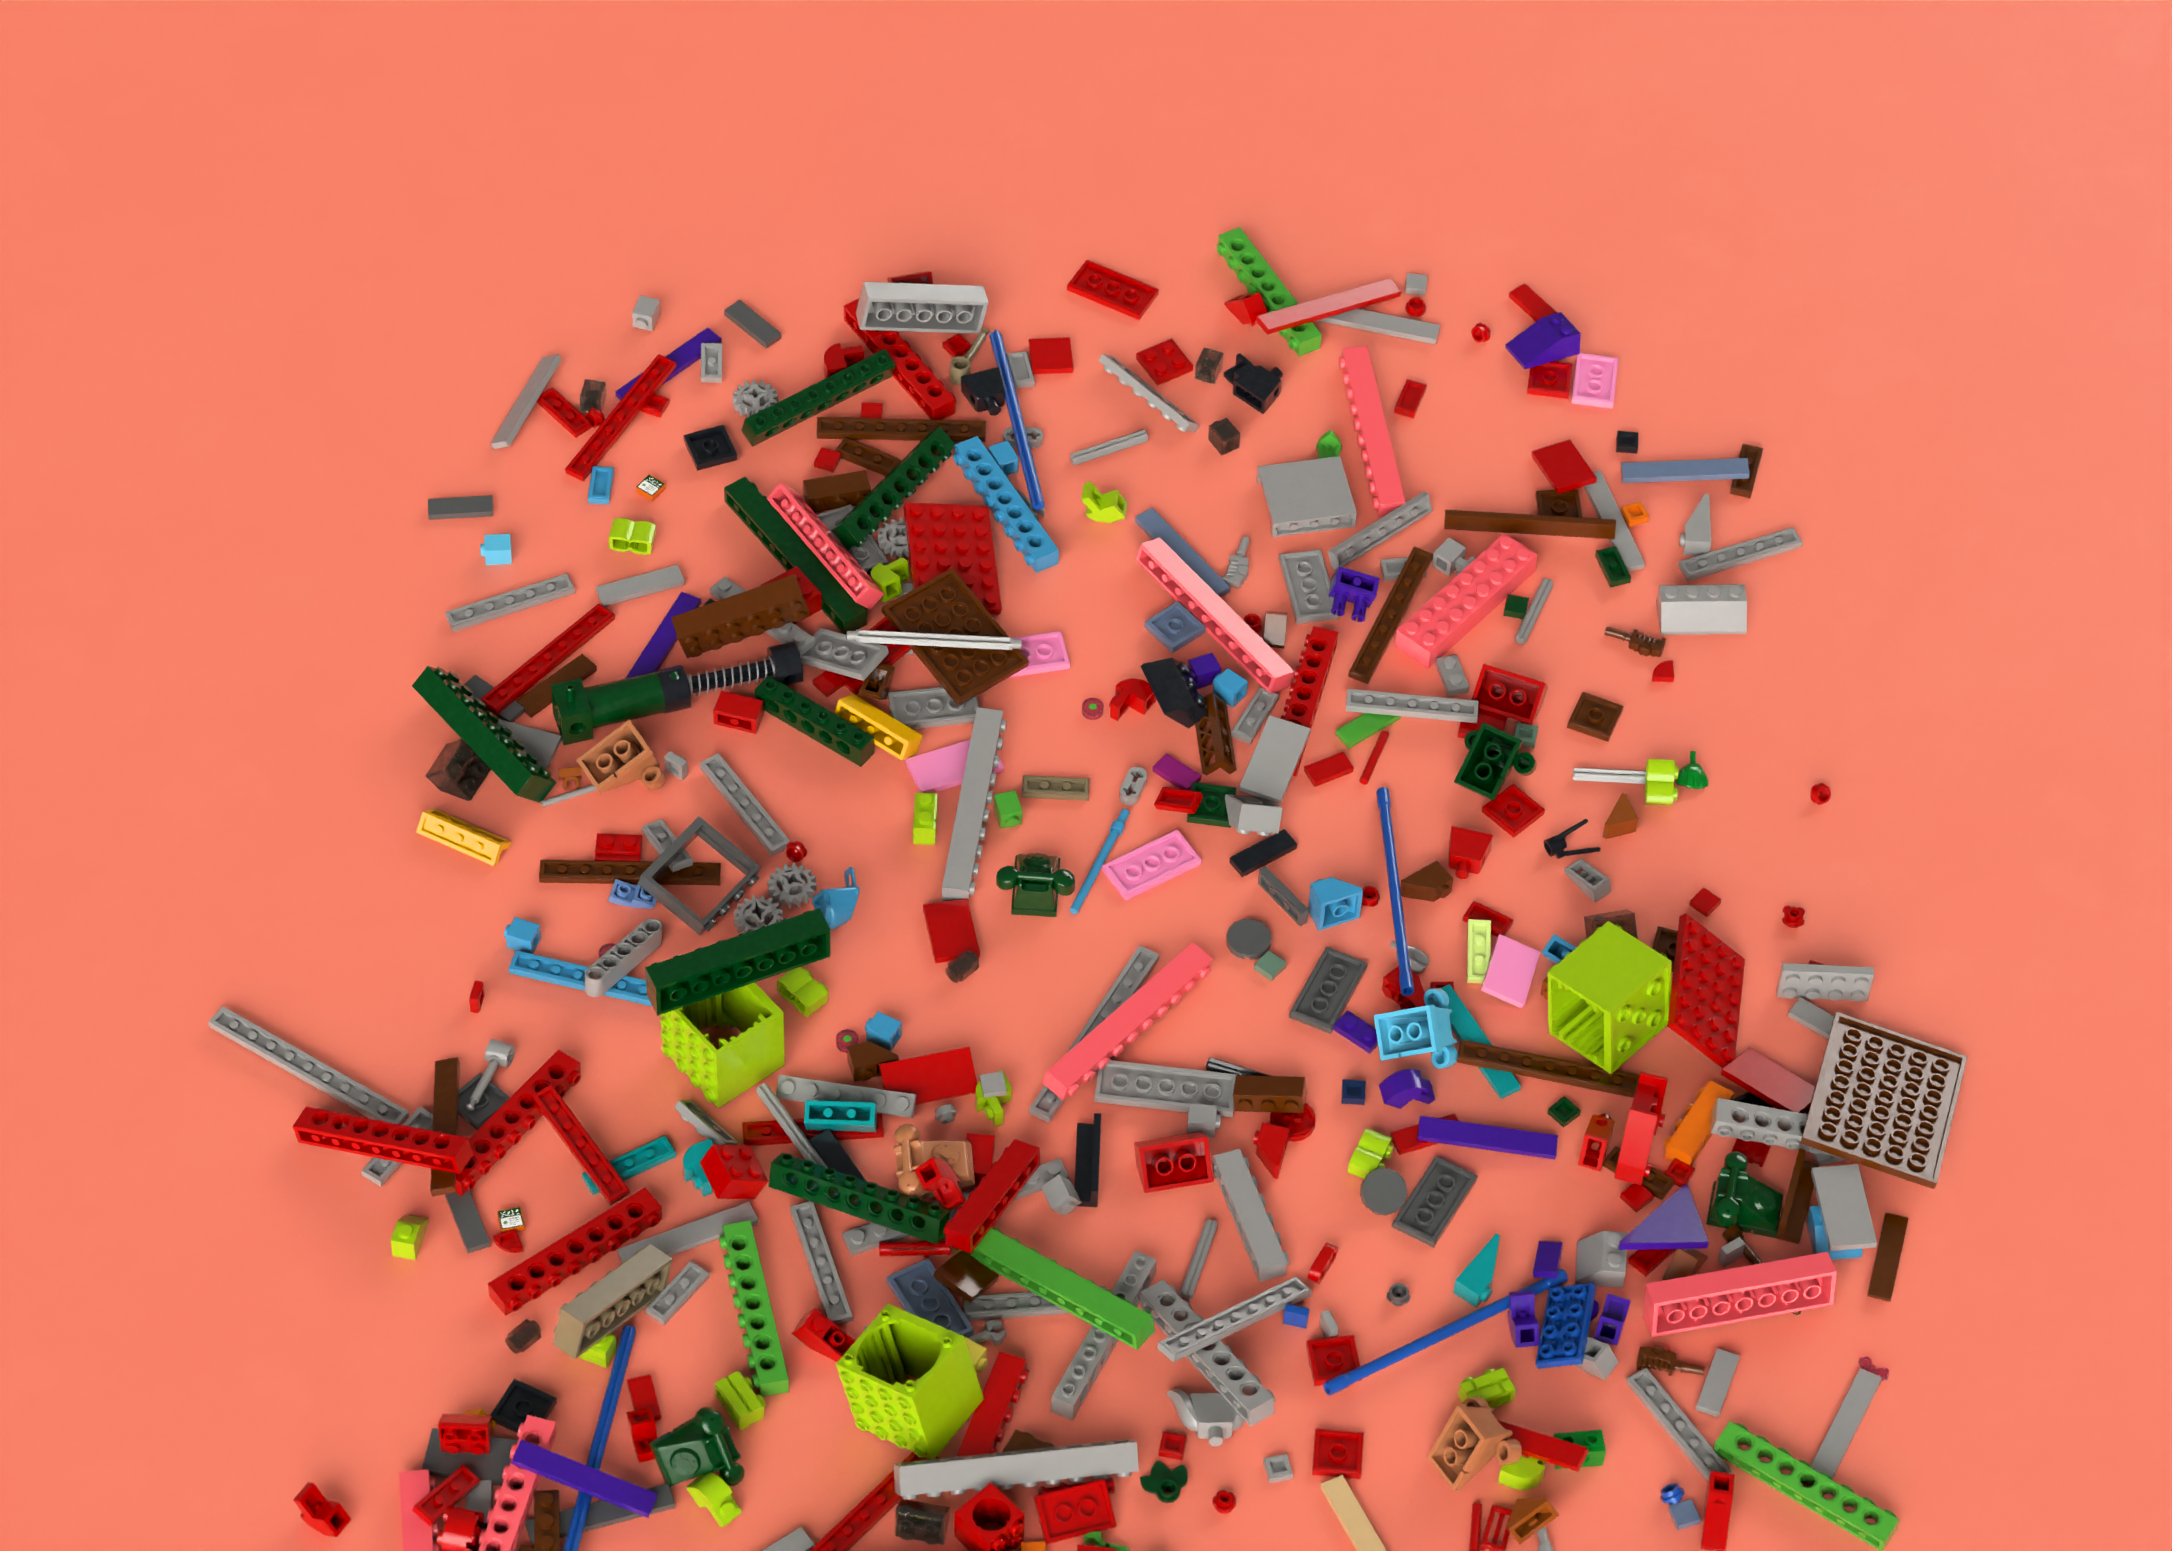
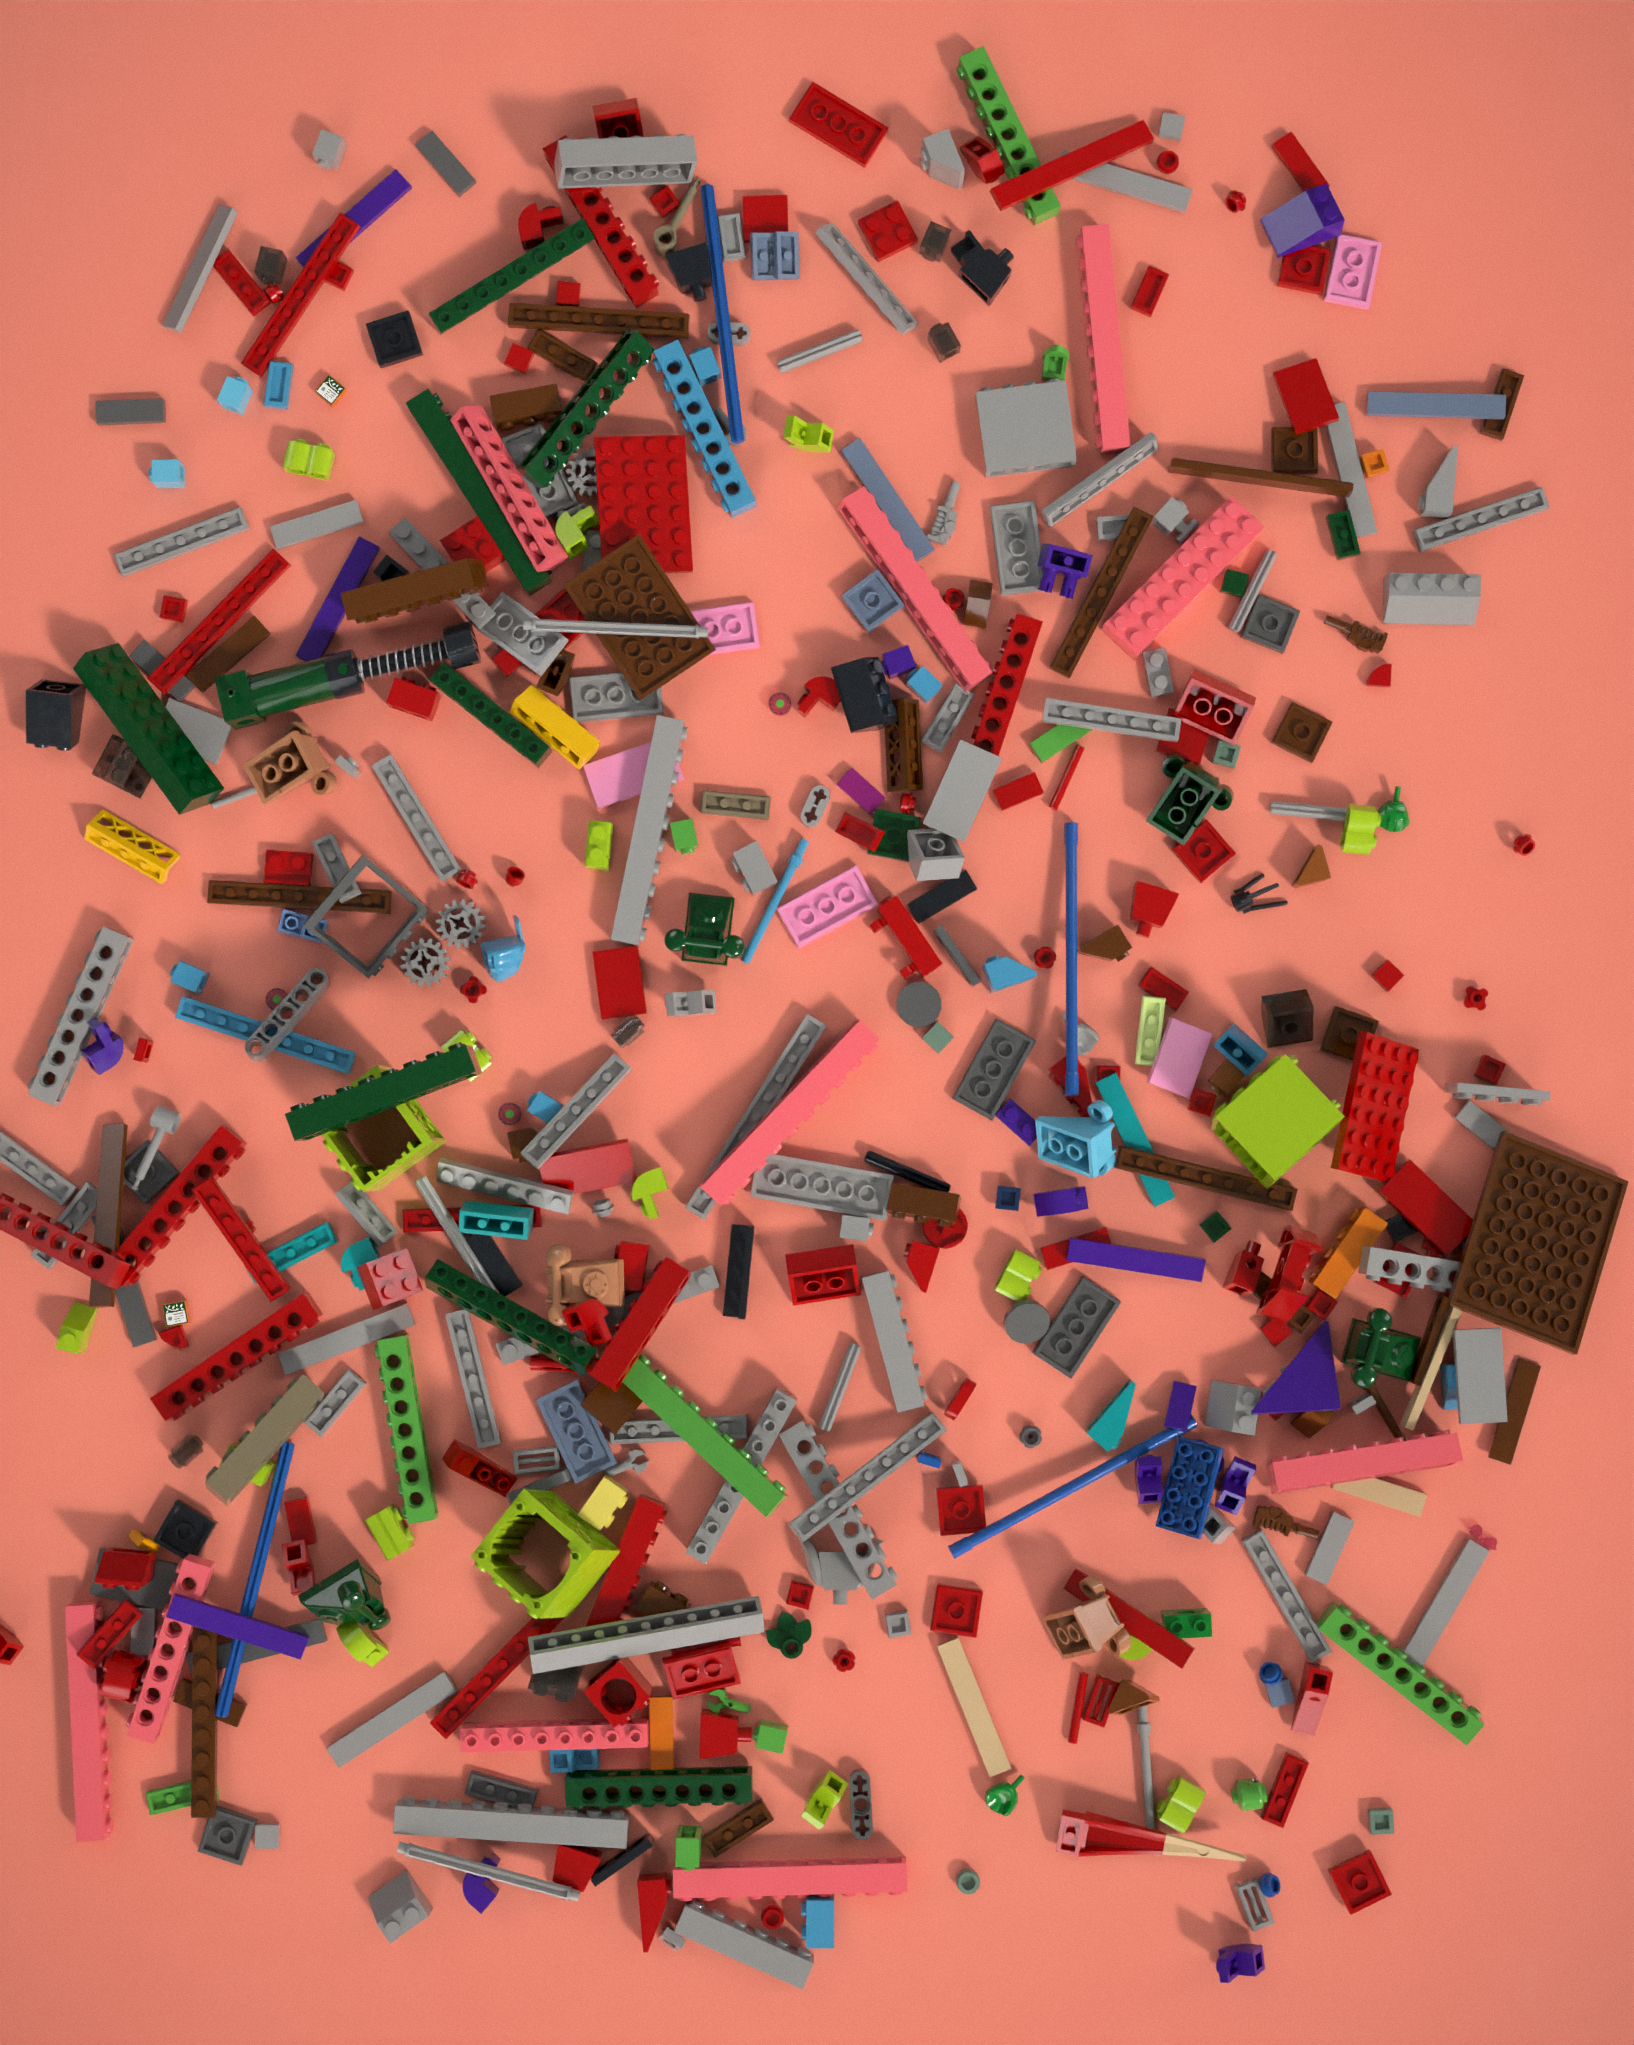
camera: 10 degrees right, 35 degrees up
dark orange tile [558,766,581,790] -> none
light grey plate [701,343,722,383] -> none
light grey gear [732,380,778,418] -> none
light grey tile [979,1072,1007,1098] -> none
light grey brick [1041,1174,1082,1216] -> none
lime brick [1458,1368,1516,1408] -> none
light grey slope [1564,858,1611,902] -> none
black tile [1616,431,1638,454] -> none
none -> black slope [26,679,86,751]
none -> light grey brick [28,927,134,1106]
none -> dark purple brick [81,1018,124,1075]
none -> red tile [159,595,188,623]
none -> medium azure brick [216,376,253,416]
none -> red hinge [505,867,525,887]
none -> light grey plate [520,1054,631,1170]
none -> light grey brick [665,990,717,1017]
none -> light grey brick [731,841,778,896]
none -> sand blue slope [750,232,800,281]
none -> red brick [869,895,942,979]
none -> red plate [899,792,916,814]
none -> light grey slope [919,129,965,189]
none -> red plate [1187,1088,1217,1117]
none -> dark grey tile [1240,594,1300,654]
none -> tan tile [1331,1478,1427,1517]
none -> tan tile [1400,1306,1462,1430]

